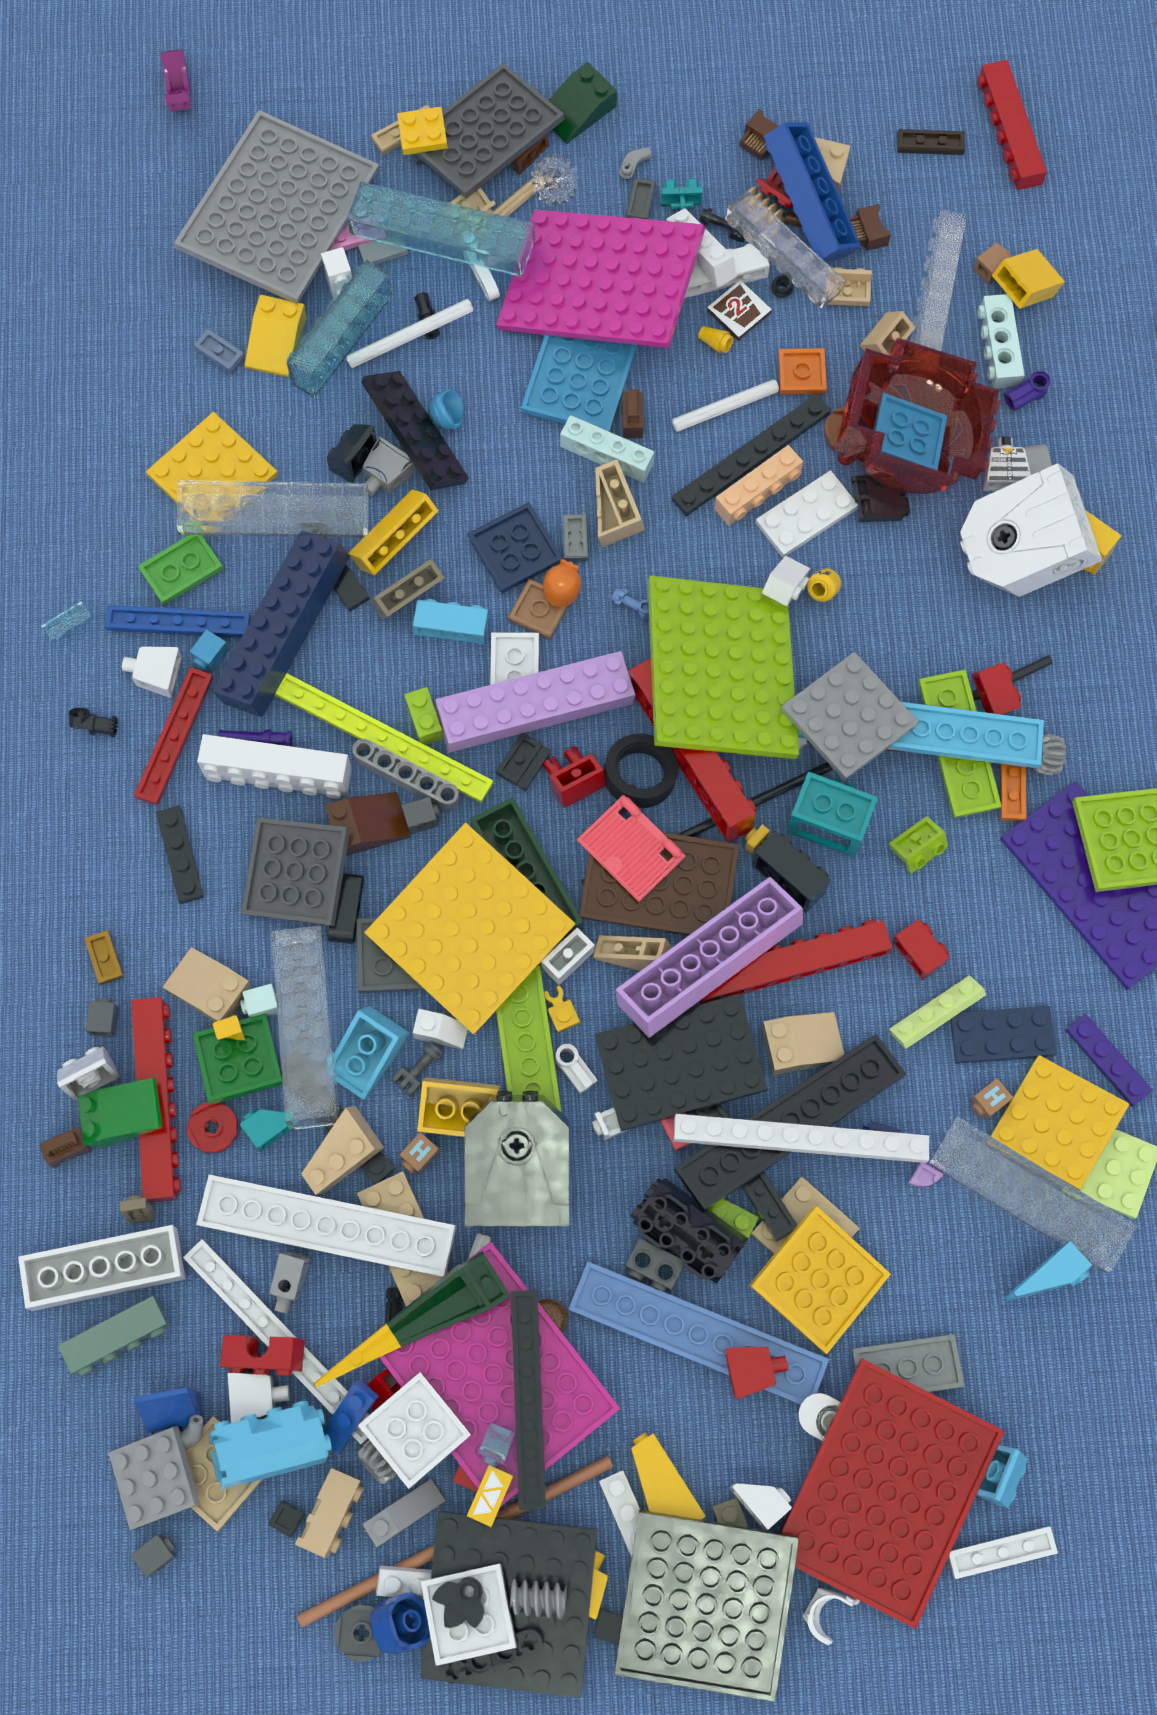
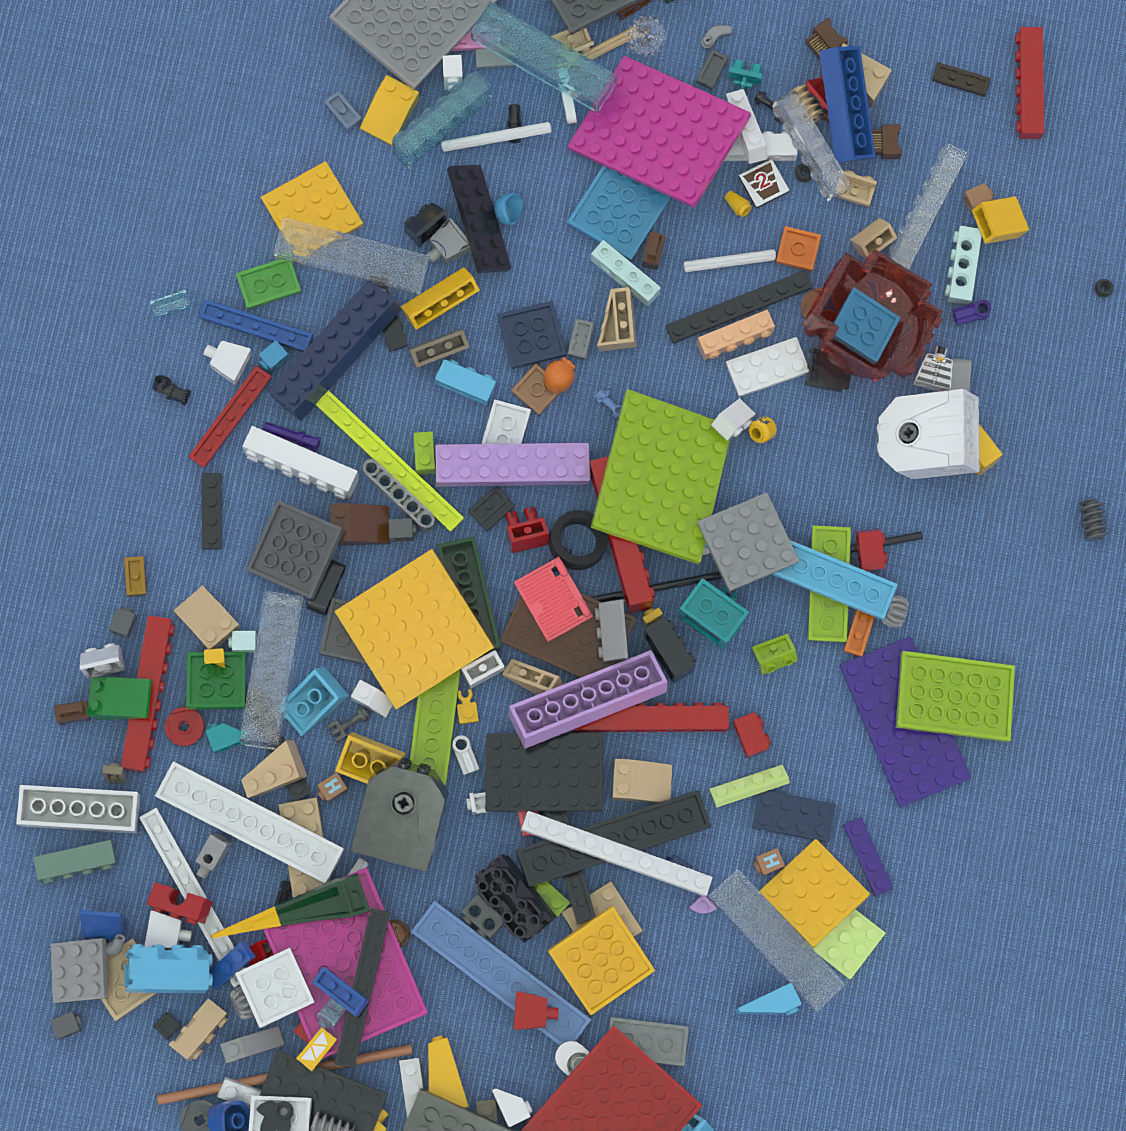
camera: 10 degrees right, 5 degrees up
none -> blue plate [312,966,369,1017]
none -> light grey slope [595,600,628,663]

